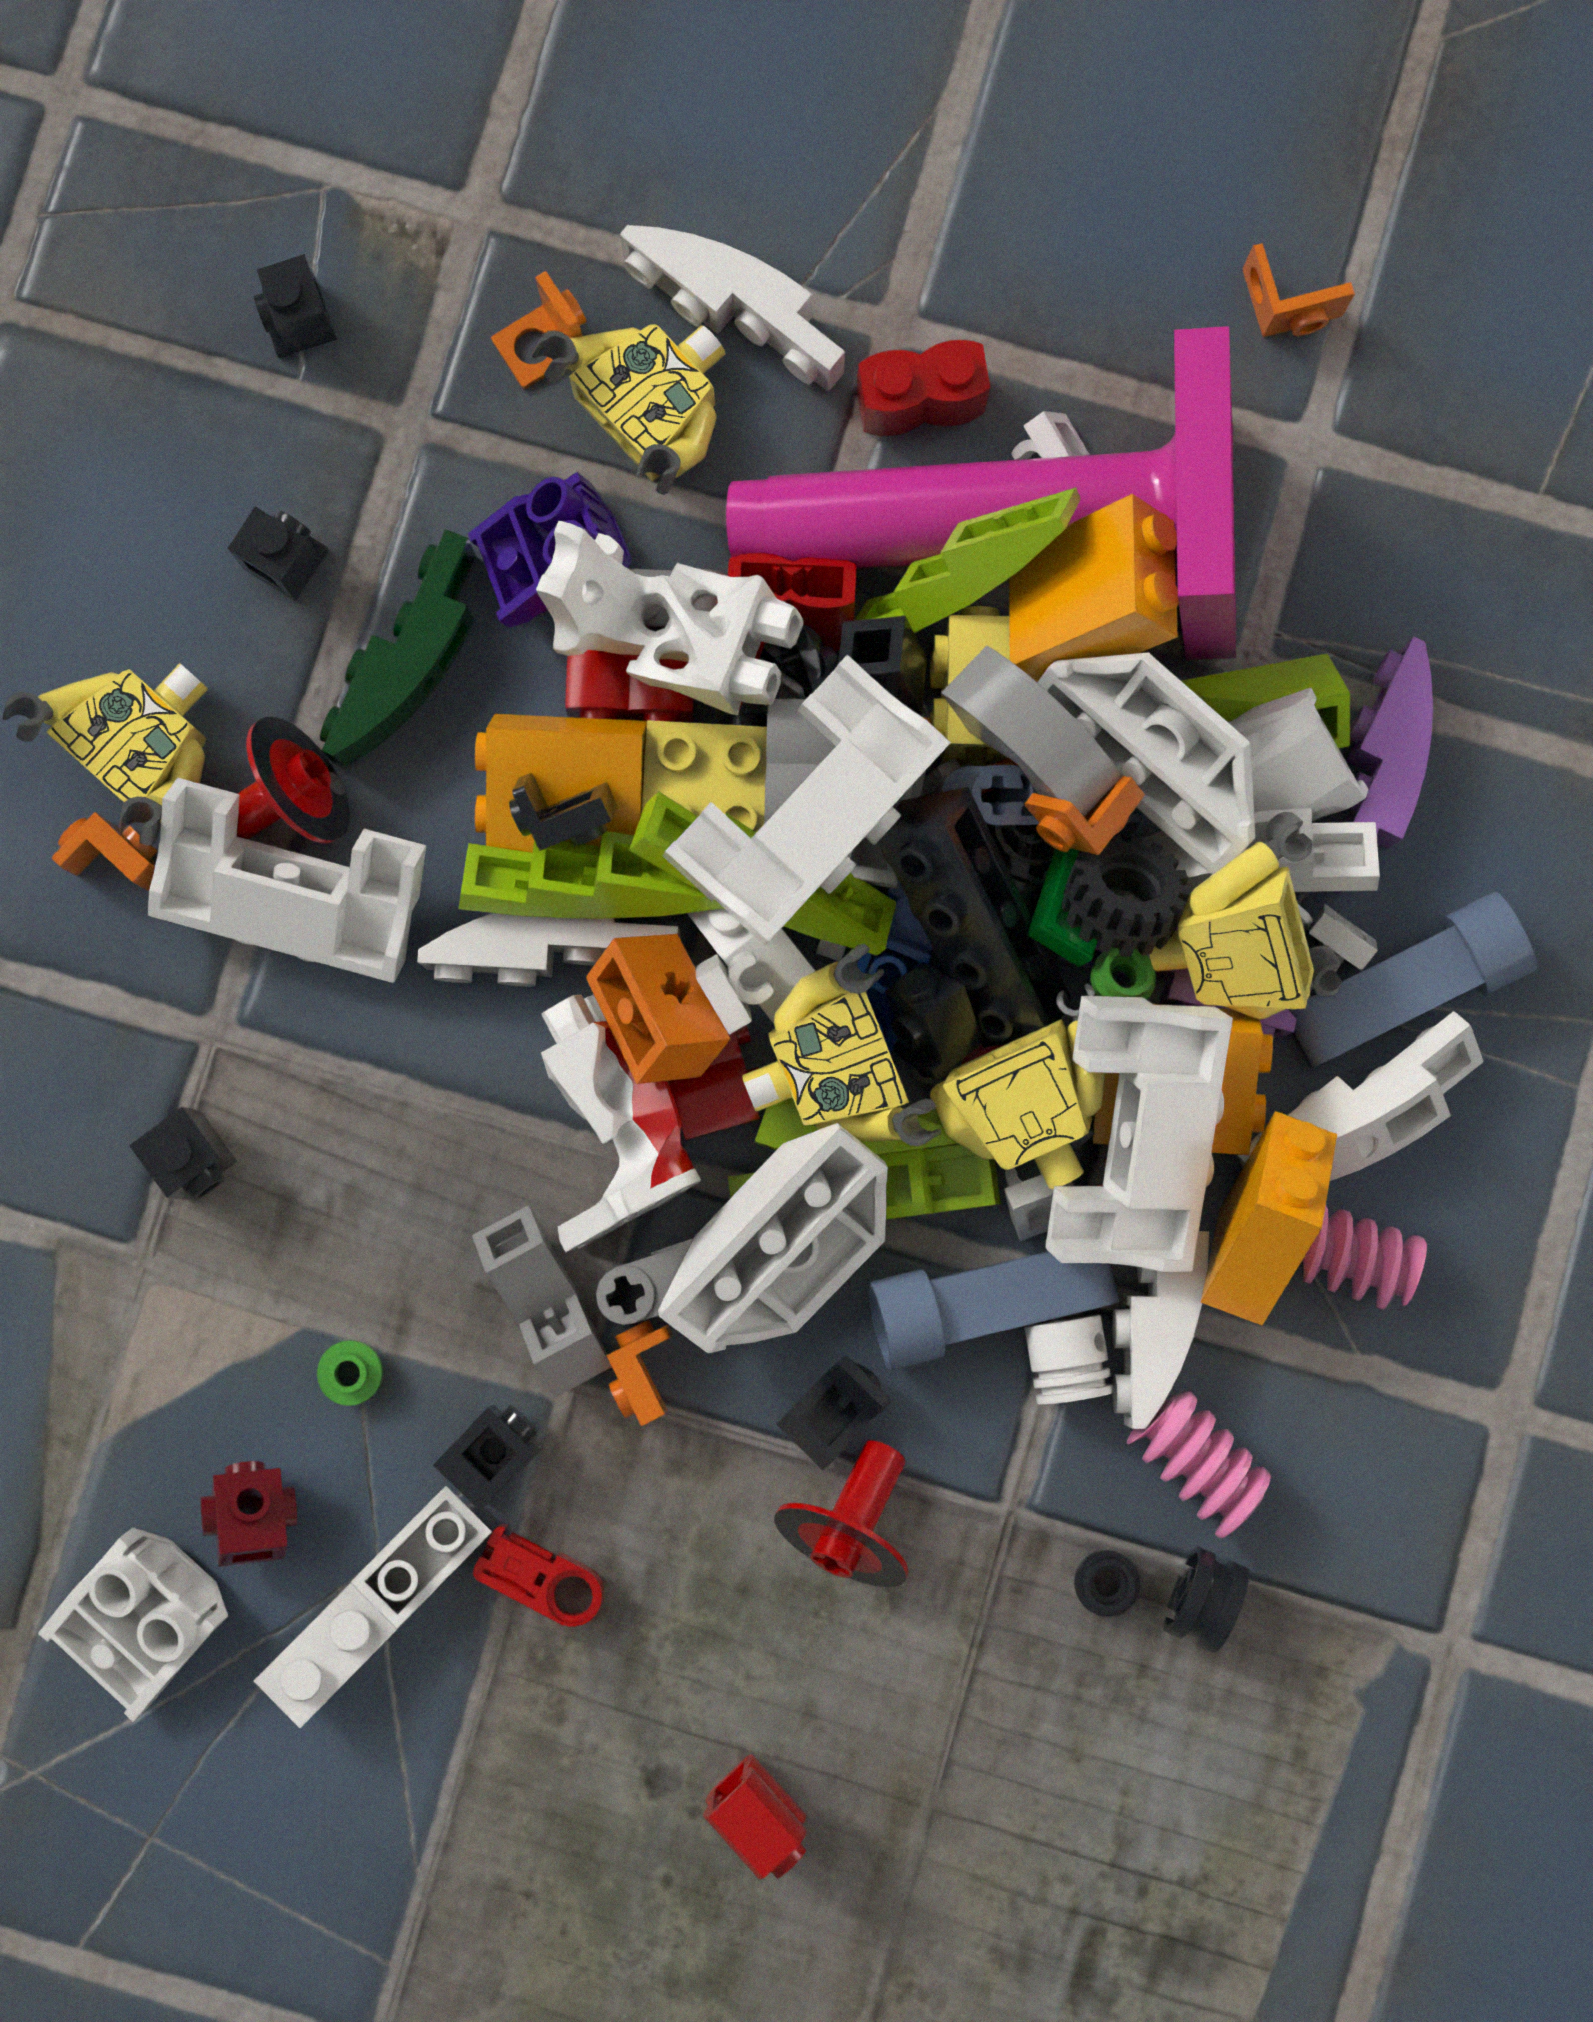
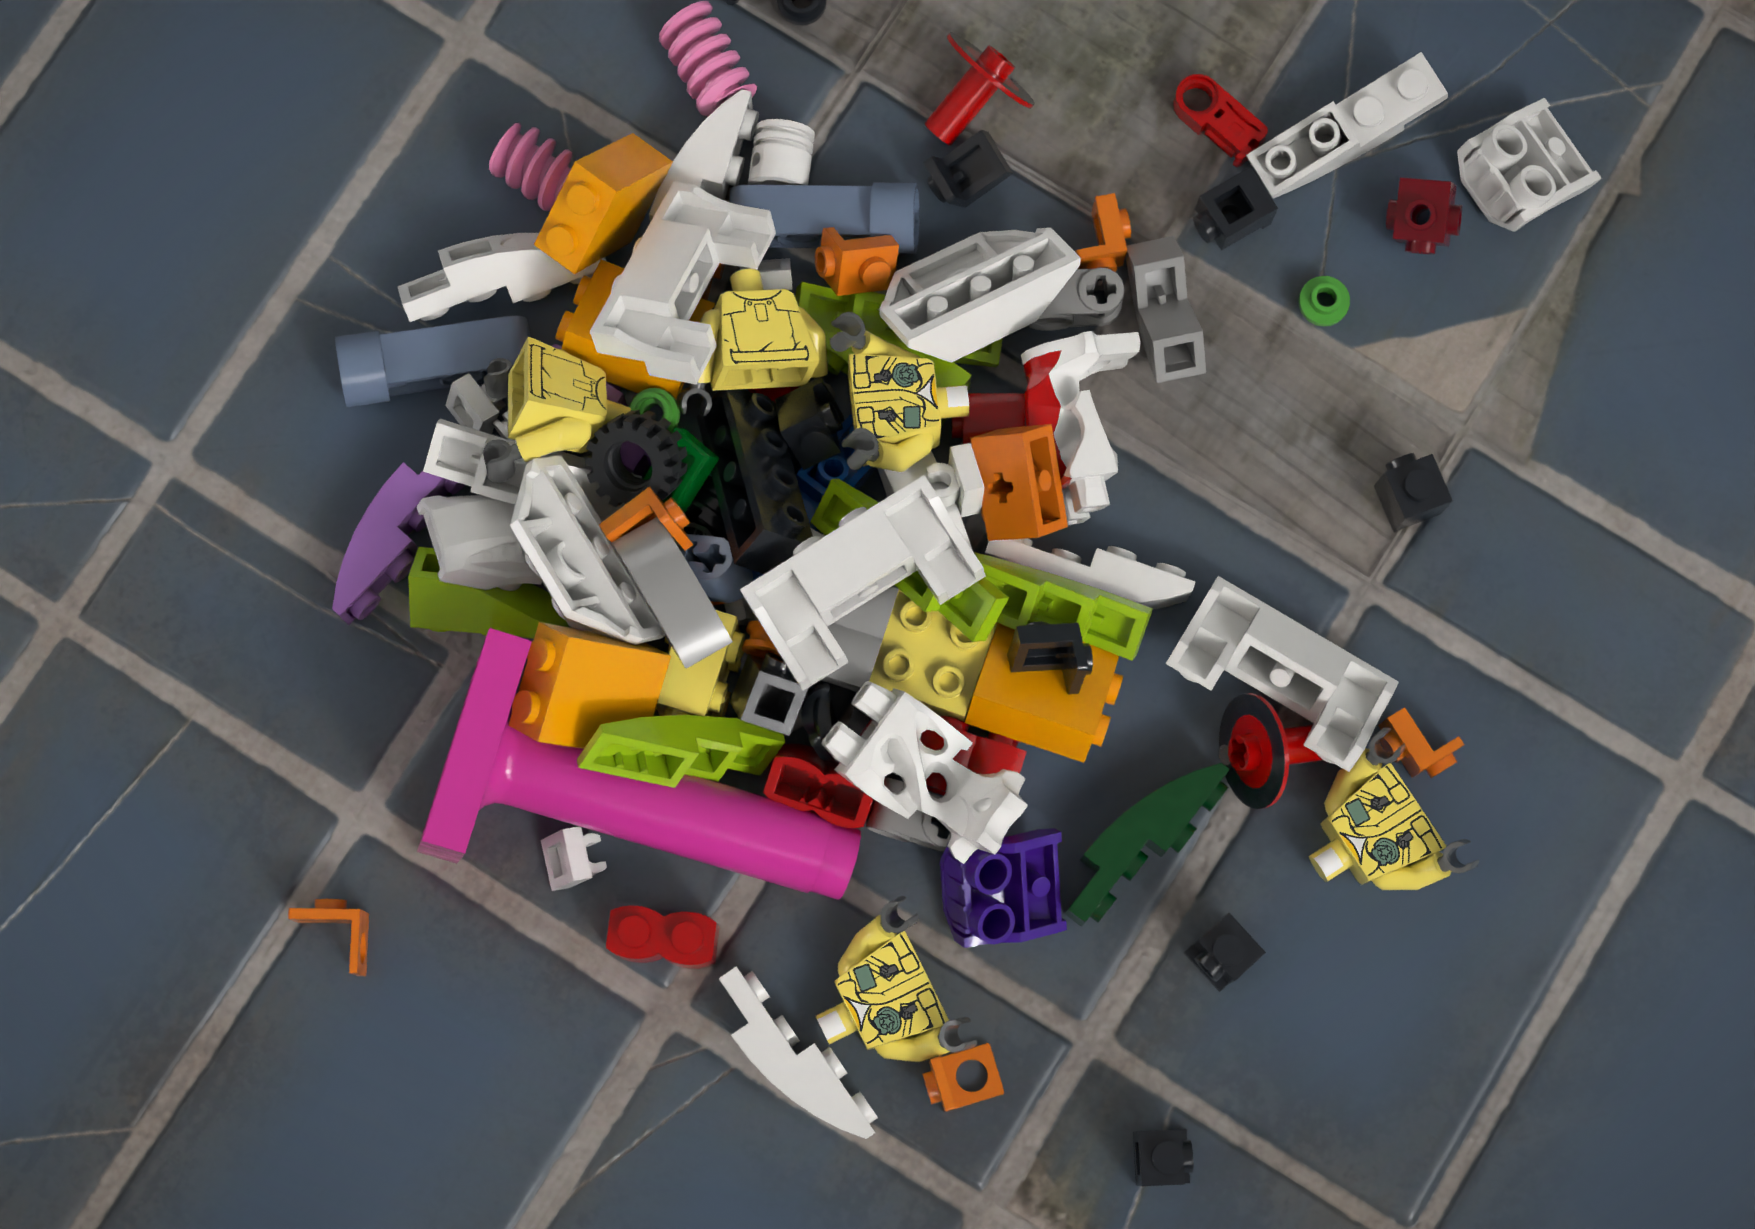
camera: 165 degrees left, 5 degrees down
none -> orange bracket [815,227,899,296]

